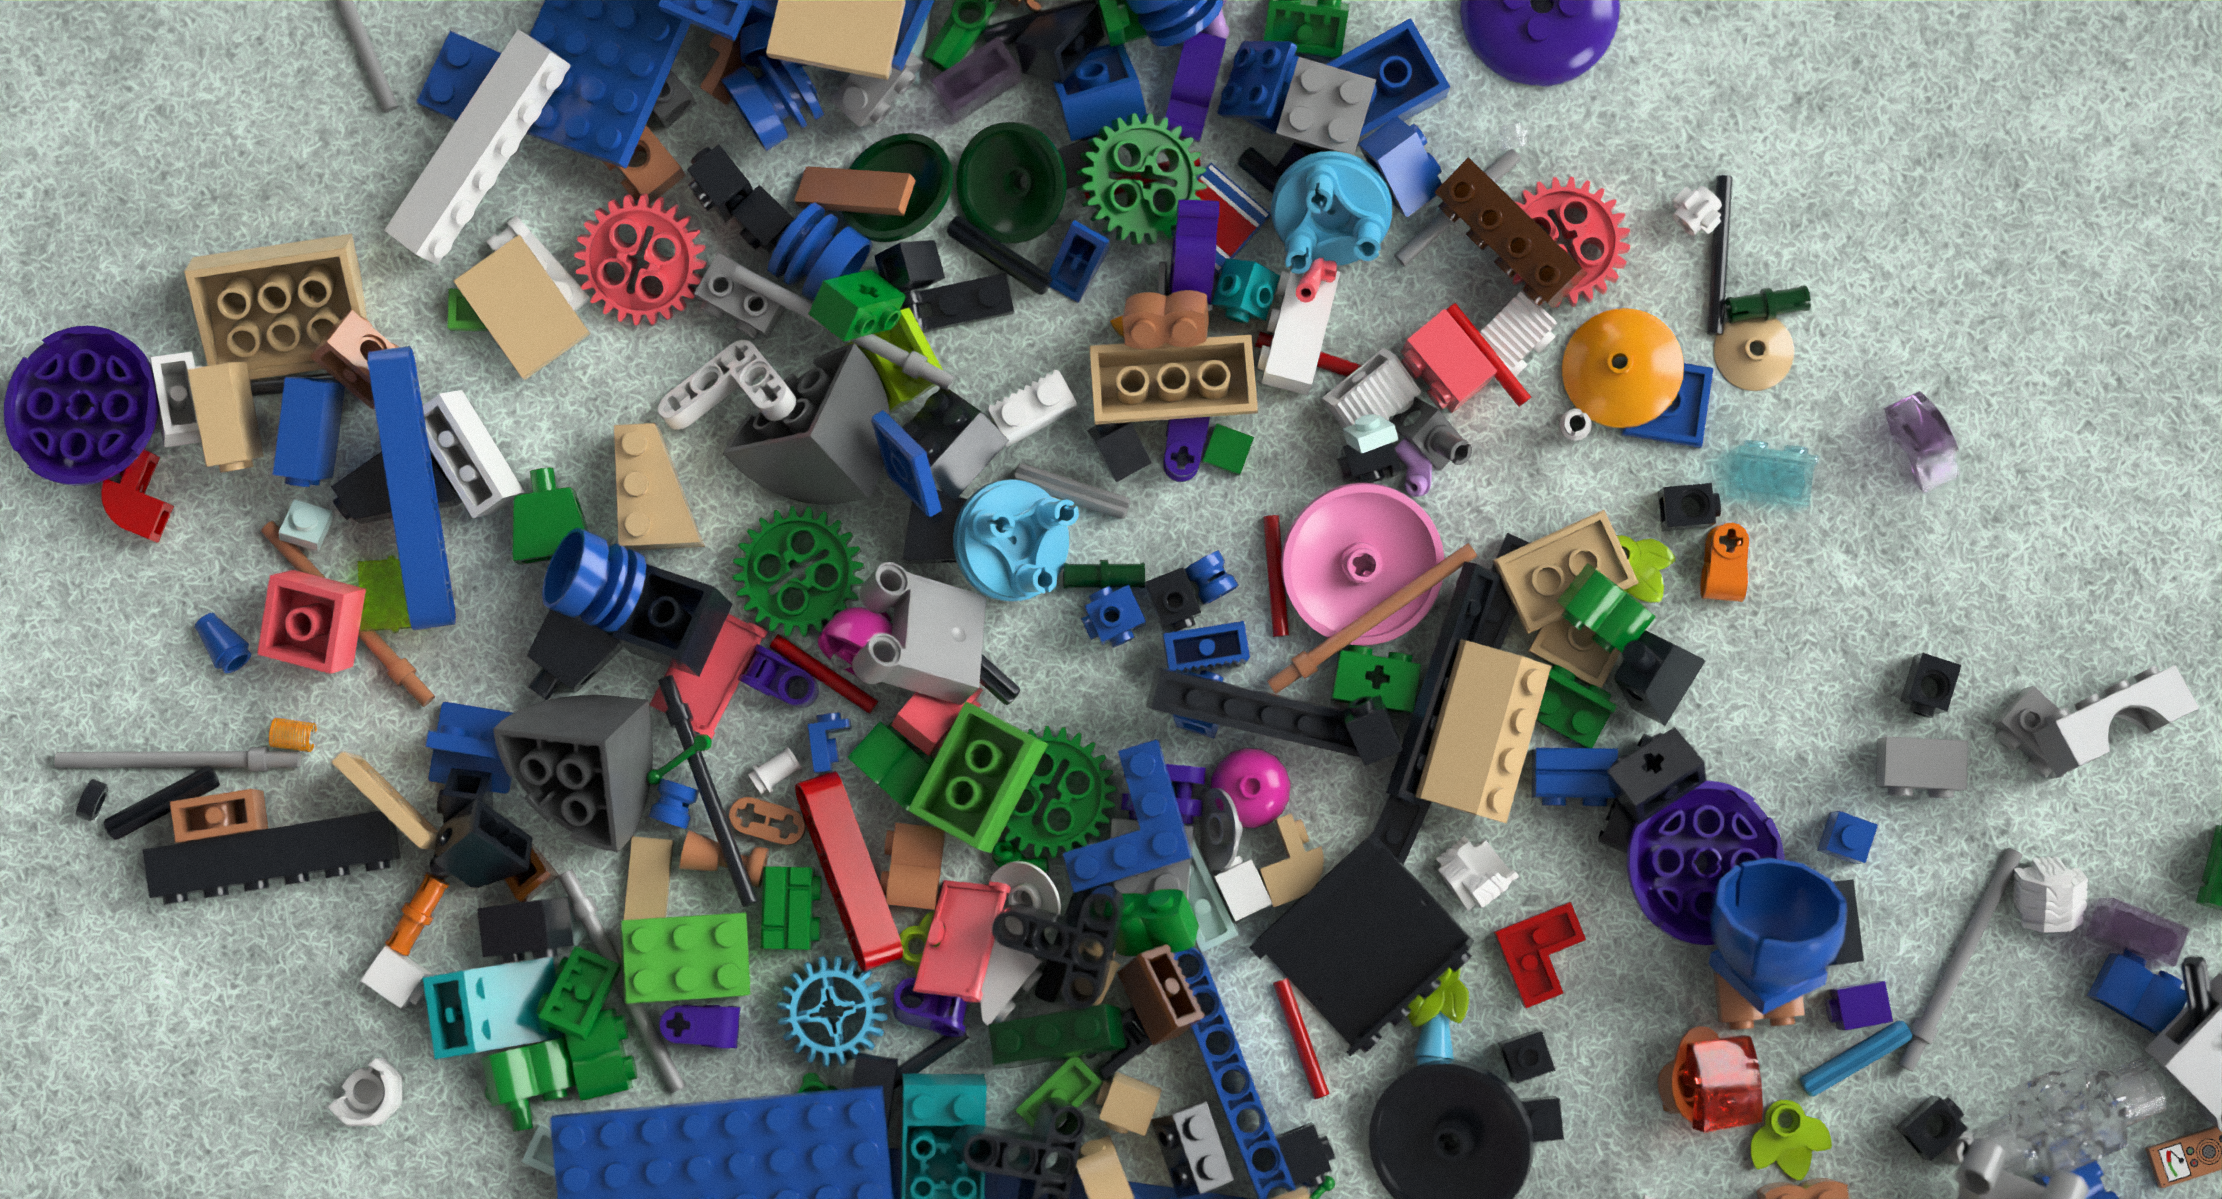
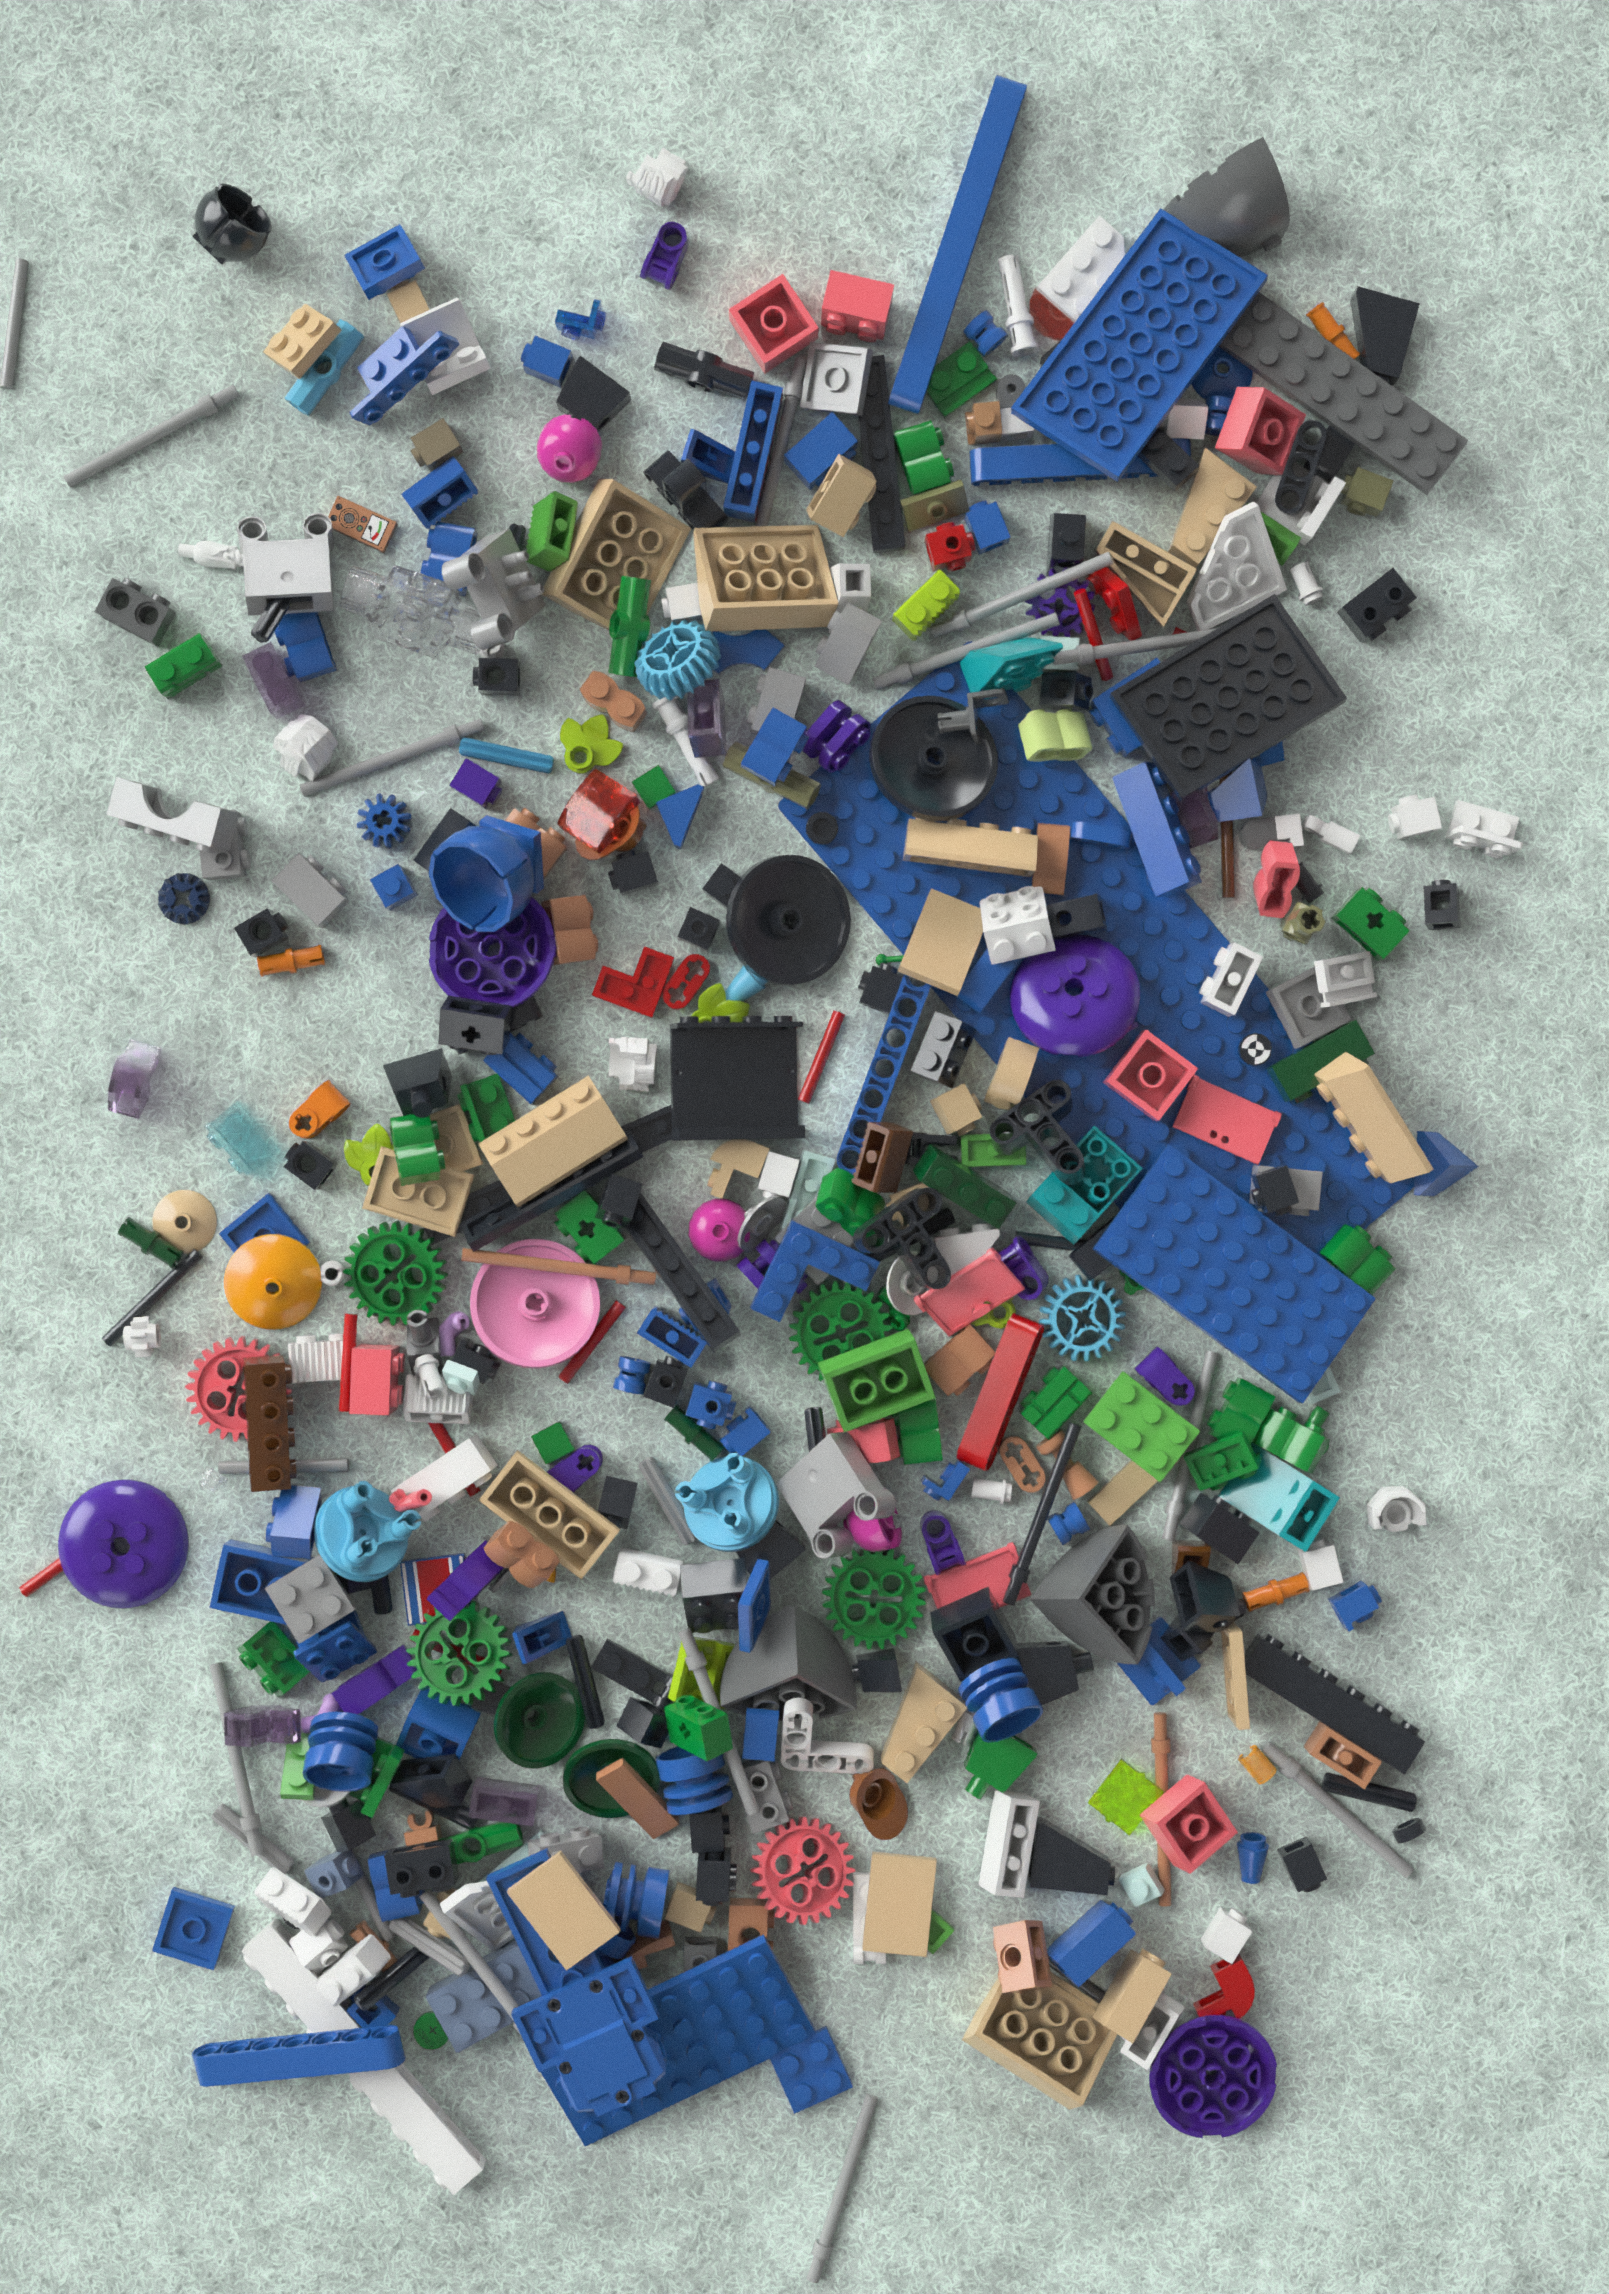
camera: 140 degrees left, 5 degrees up
blue beam [368,346,456,631] -> none
white brick [384,29,571,265] -> none
green hinge [647,734,712,785] -> none
red bar [769,634,879,714] -> none
teal brick [1212,258,1280,324] -> none
none -> dark blue gear [158,873,210,925]
none -> orange pin [257,945,325,977]
none -> green gear [343,1220,448,1326]
none -> blue gear [357,793,412,849]
none -> white pin [413,1354,445,1398]
none -> nougat brick [541,895,598,966]
none -> black brick [608,850,659,896]
none -> green tile [632,765,676,810]
none -> blue slope [656,784,704,849]
none -> red beam [663,954,710,1009]
none -> tan brick [665,1881,717,1933]
none -> blue brick [720,1405,771,1456]
none -> blue slope [742,1708,779,1762]
none -> dark orange piece [849,1768,908,1840]
none -> black slope [852,1648,902,1692]
none -> white pin [951,1709,976,1746]
none -> white brick [1201,1907,1252,1964]
none -> black brick [1277,1837,1328,1892]
none -> blue brick [1328,1581,1382,1632]

